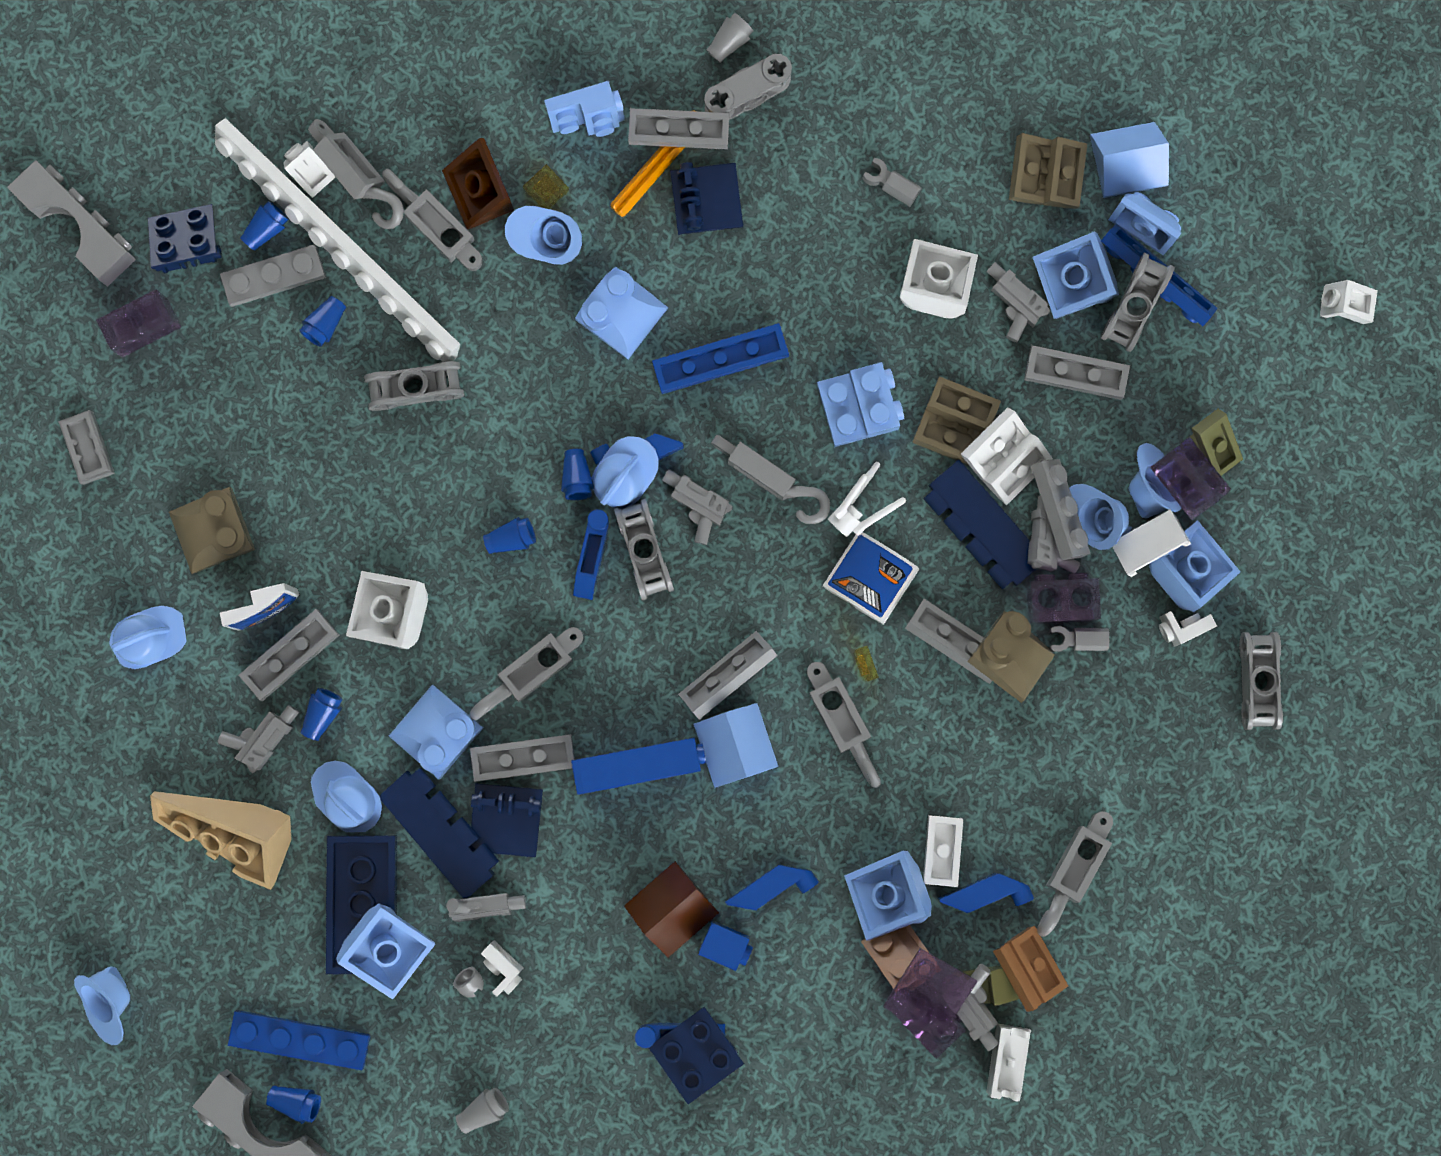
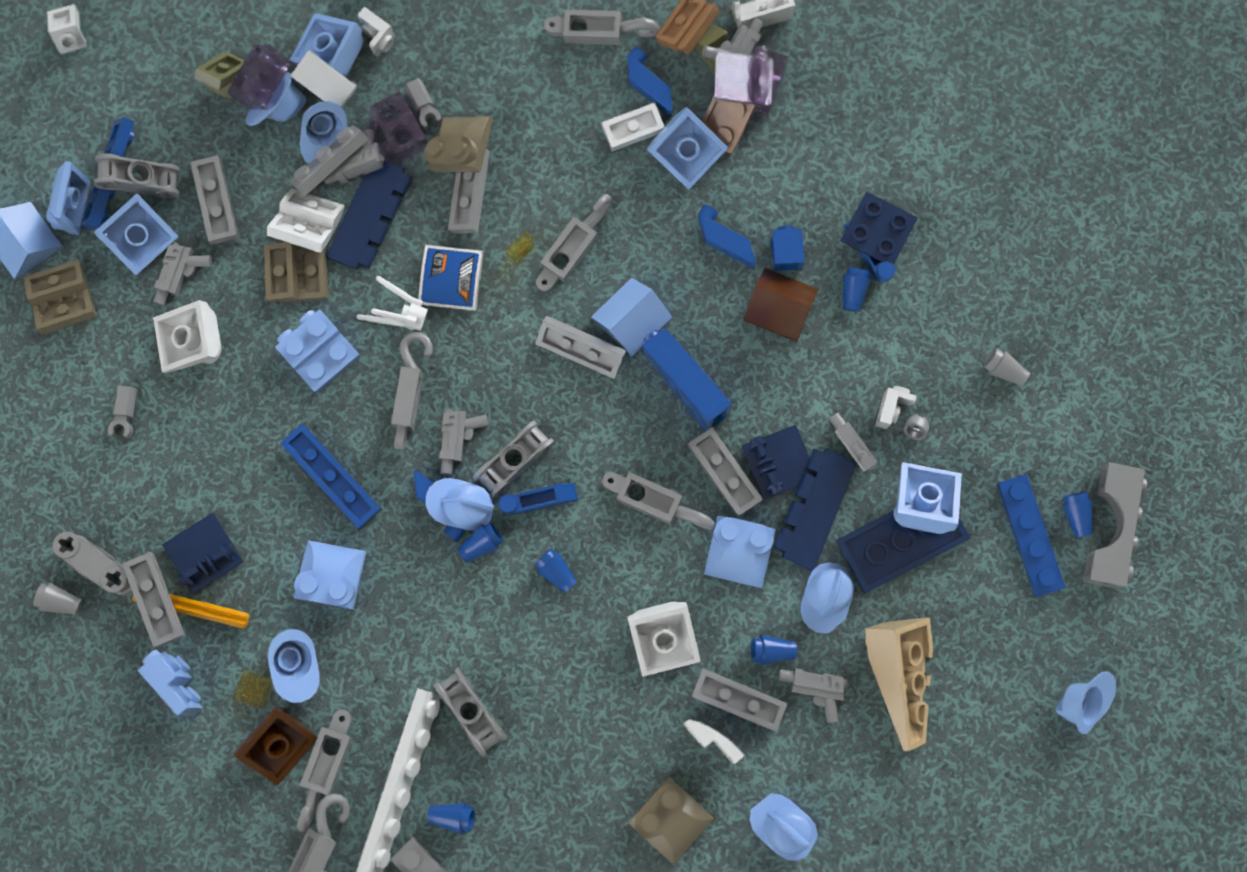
camera: 115 degrees left, 5 degrees down
none -> blue cone [842,268,872,312]

